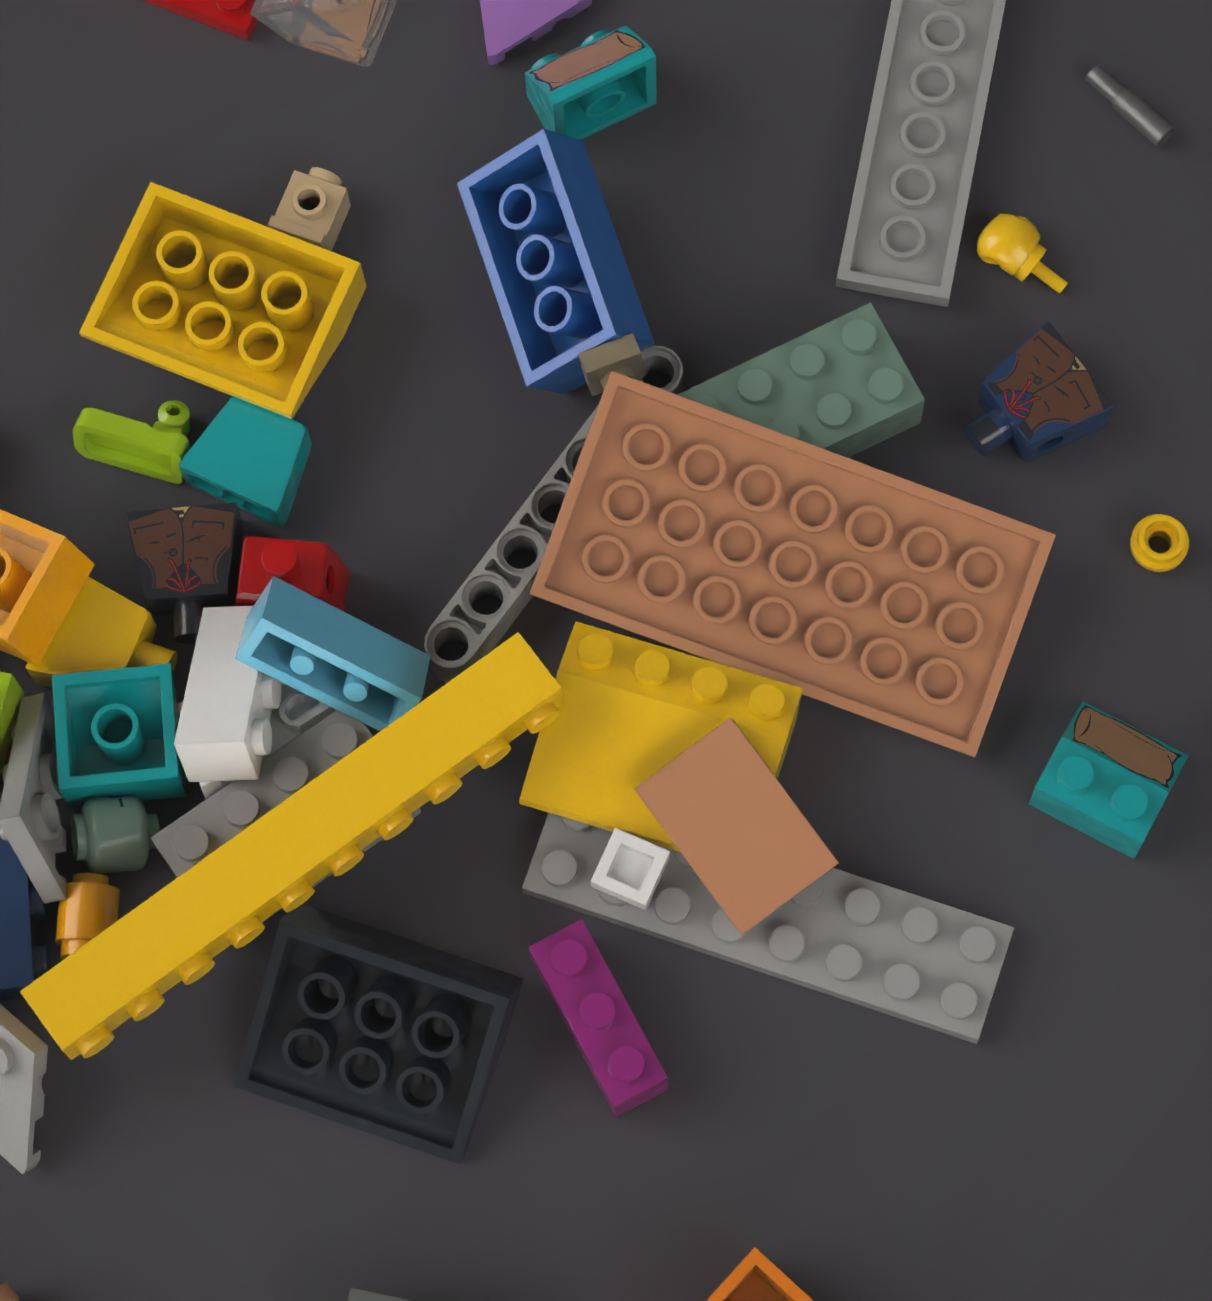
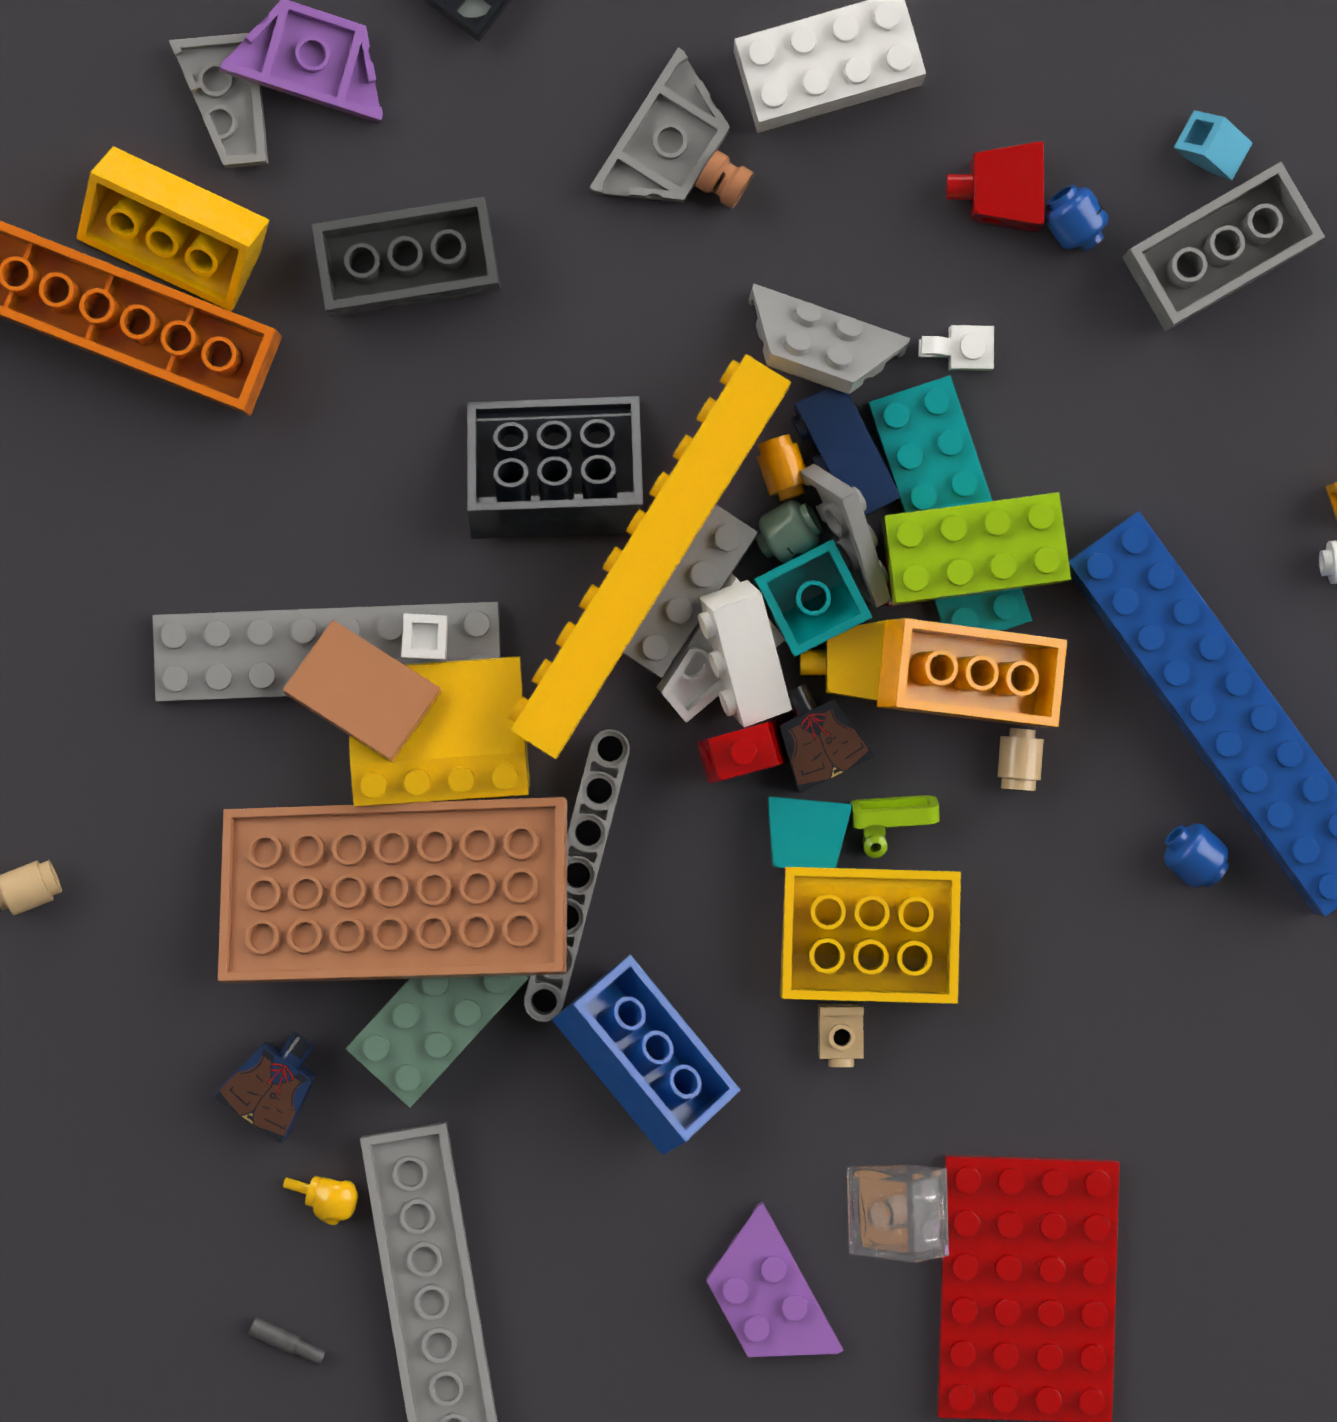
camera: 155 degrees right, 15 degrees up
medium azure brick [235,576,430,731] -> none
teal slope [525,25,657,140] -> none
magenta brick [528,919,668,1118] -> none
dark tan plate [578,333,646,396] -> none
teal slope [1028,701,1189,859] -> none
yellow plate [1130,514,1189,572] -> none

